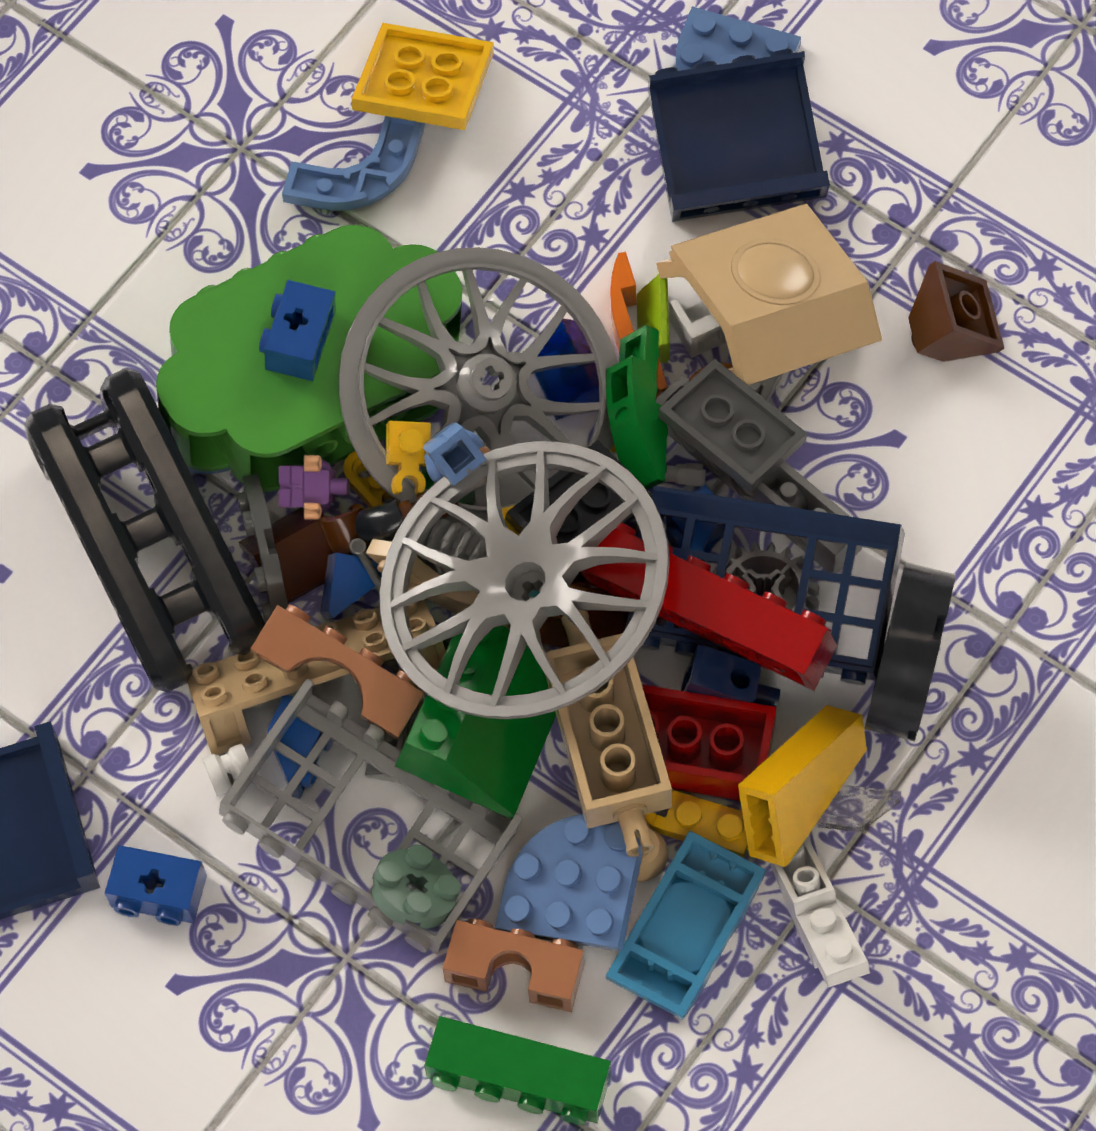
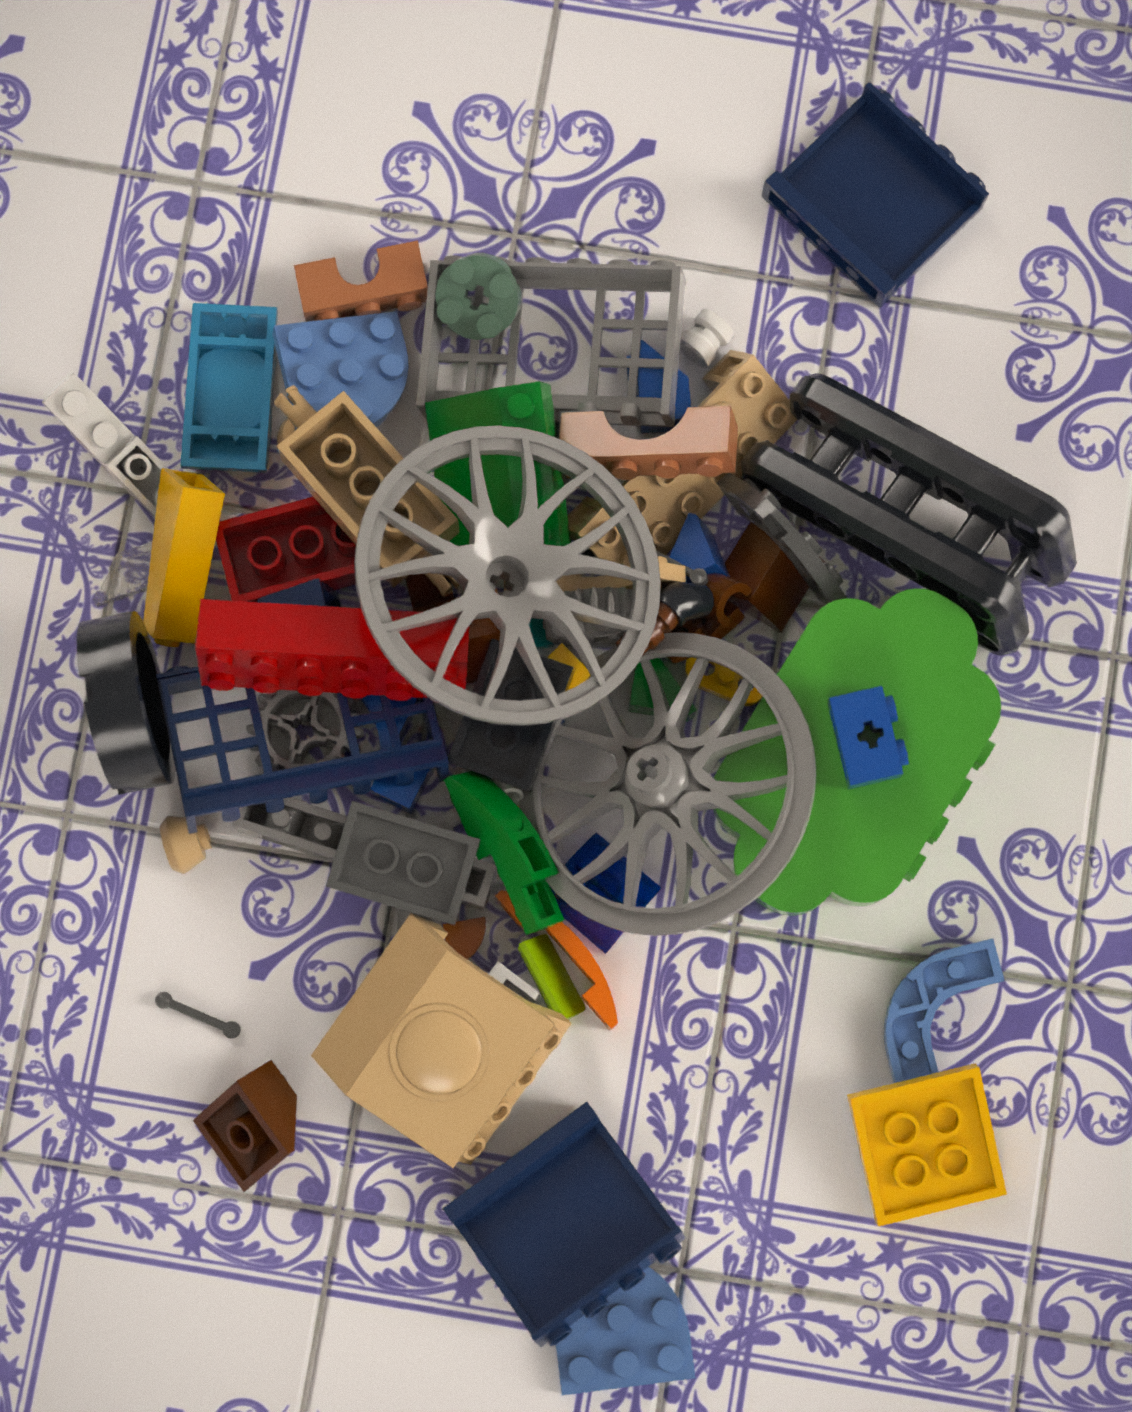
camera: 145 degrees right, 15 degrees up
blue brick [104,845,207,926] -> none
medium lavender piece [279,455,350,520] -> none
yellow plate [386,421,431,495] -> none
medium blue piece [423,422,491,486] -> none
green brick [424,1016,611,1125] -> none
yellow plate [645,790,748,858] -> none
none -> dark grey hinge [155,991,241,1039]
none -> tan cone [160,816,212,874]

